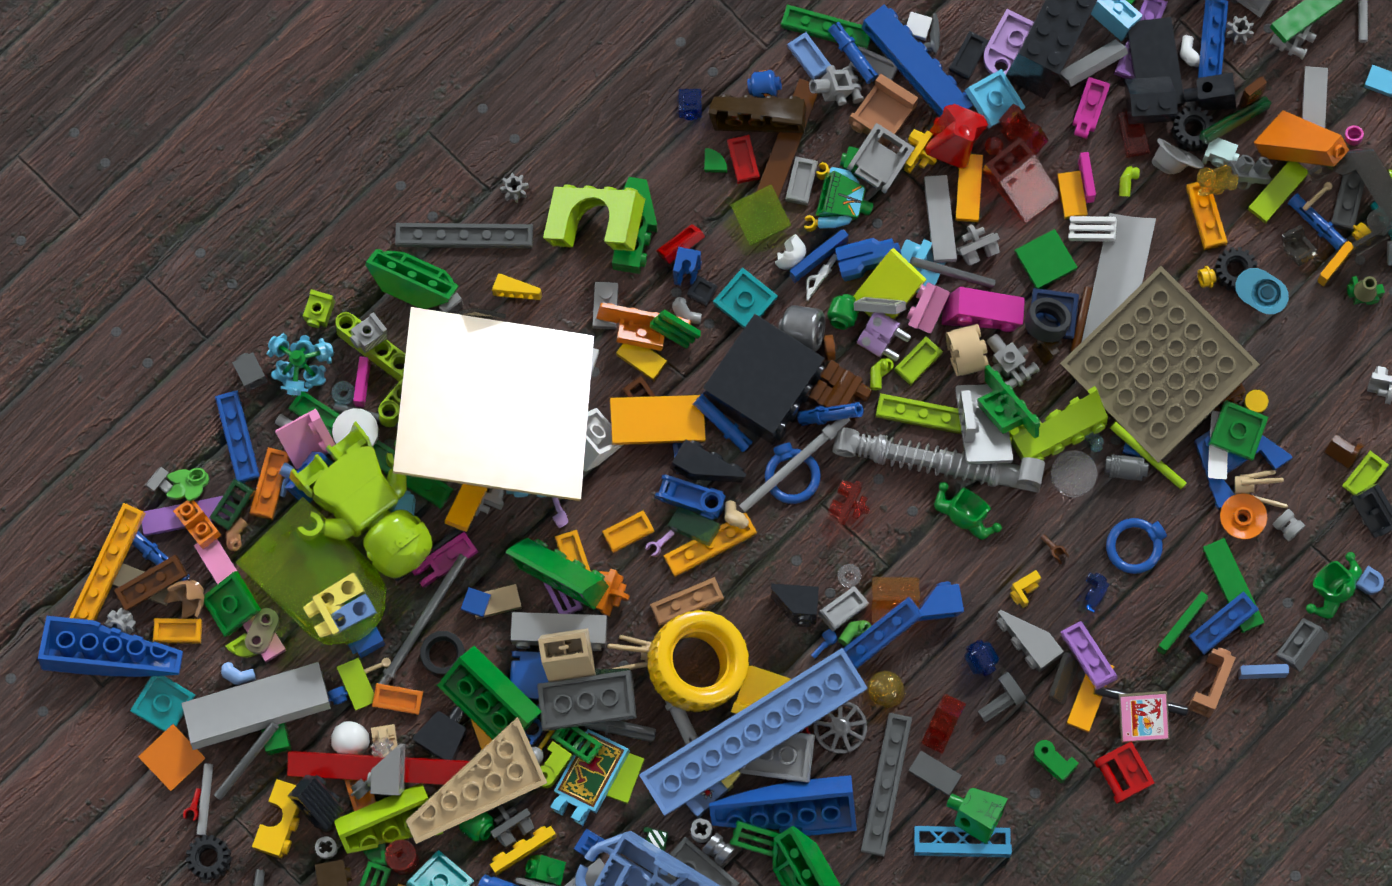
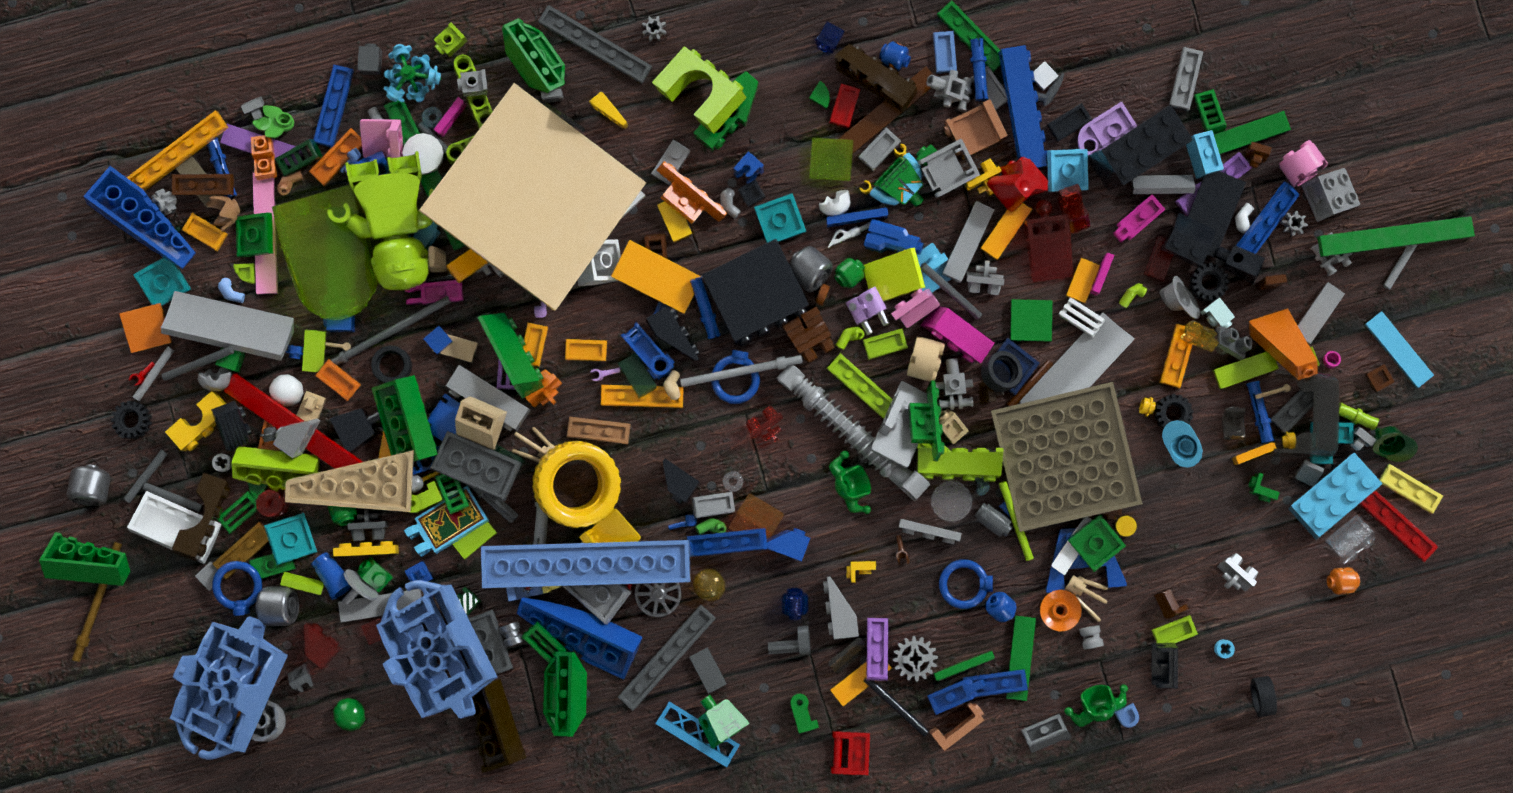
camera: 30 degrees right, 10 degrees up
dark tan plate [245,608,279,654] -> none
light yellow hips [303,573,377,638] -> none
clear plate [371,737,394,758] -> none
green tile [650,309,701,349] -> none
red tile [657,224,705,263] -> none
light grey bush [691,818,712,843] -> none
blue pin [797,402,863,426] -> none
light grey tile [854,297,906,314] -> none
clear red slope [921,694,966,754] -> none
clear blue bracket [1085,572,1110,613] -> none
tile [1118,691,1169,743] -> none
dark green axle [1199,96,1271,144] -> none
medium blue tile [1238,664,1289,679] -> none
olive cone [1354,276,1377,302] -> none
none -> light grey hair [198,368,232,392]
none -> tan slope [428,246,446,272]
none -> light grey gear [892,636,938,681]
none -> light grey plate [898,519,962,544]
none -> blue hinge [927,678,986,715]
none -> tan bracket [939,409,969,444]
none -> blue head [985,591,1017,622]

